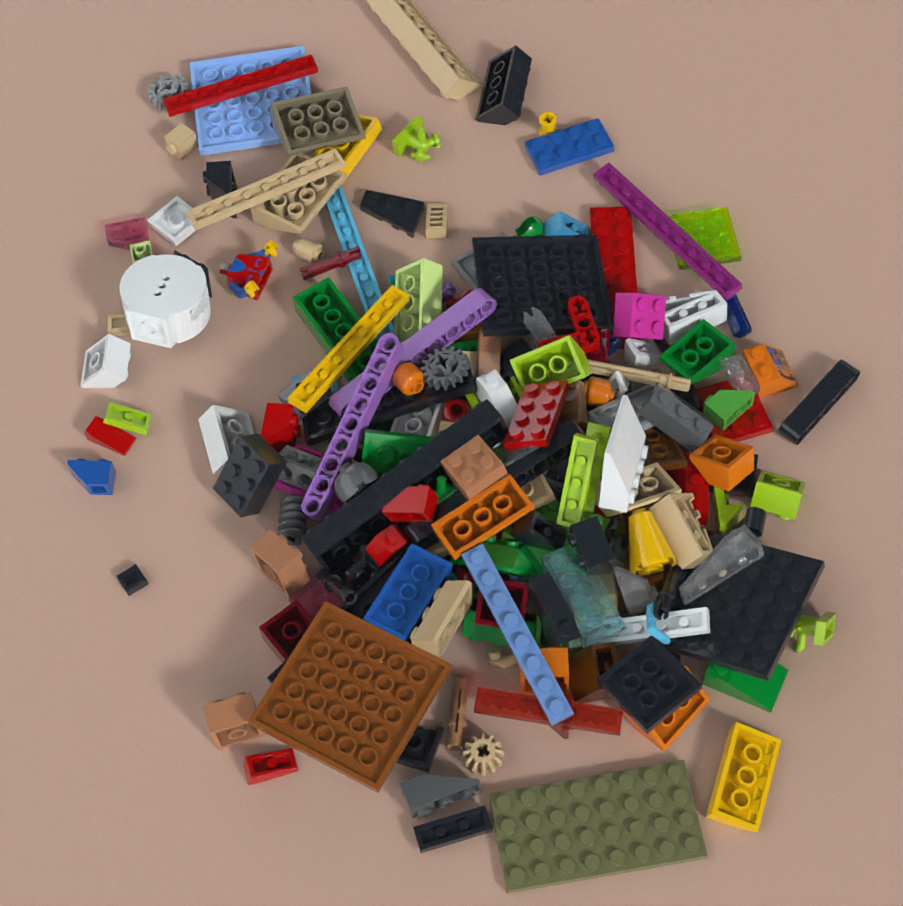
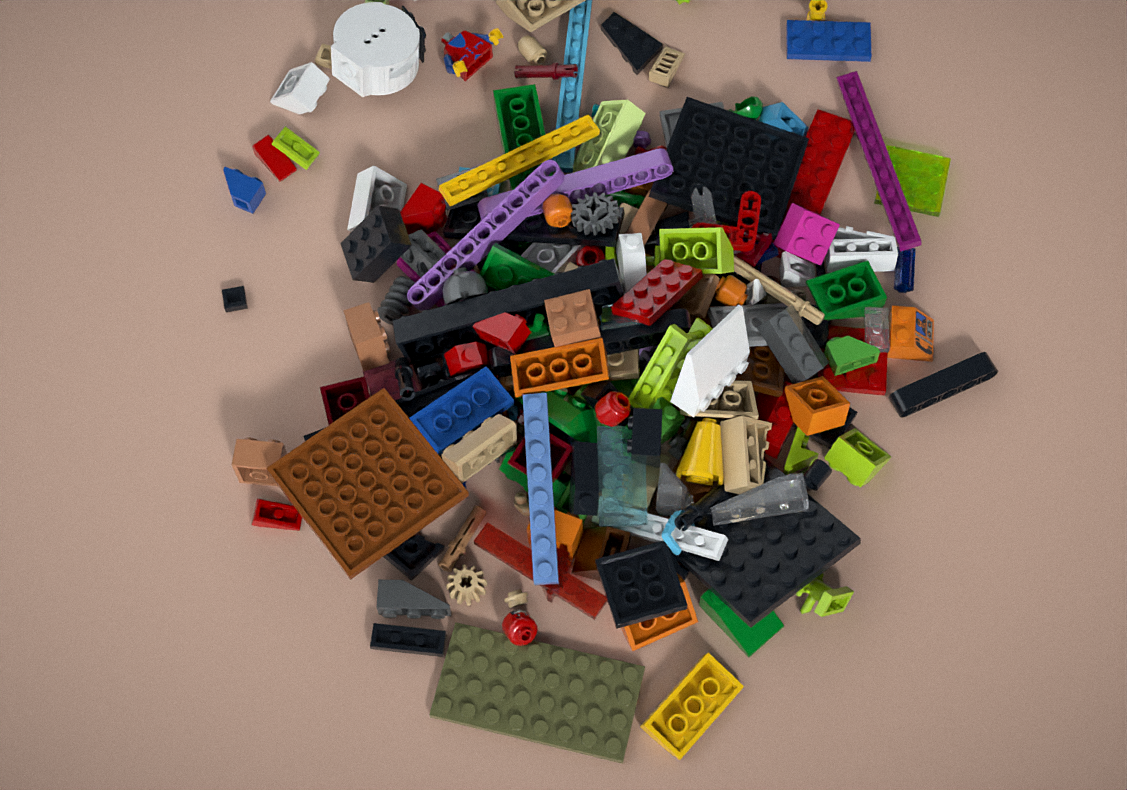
camera: 20 degrees right, 5 degrees up
none -> red head [502,609,538,646]
none -> tan plate [504,589,528,608]
none -> red head [595,391,630,427]

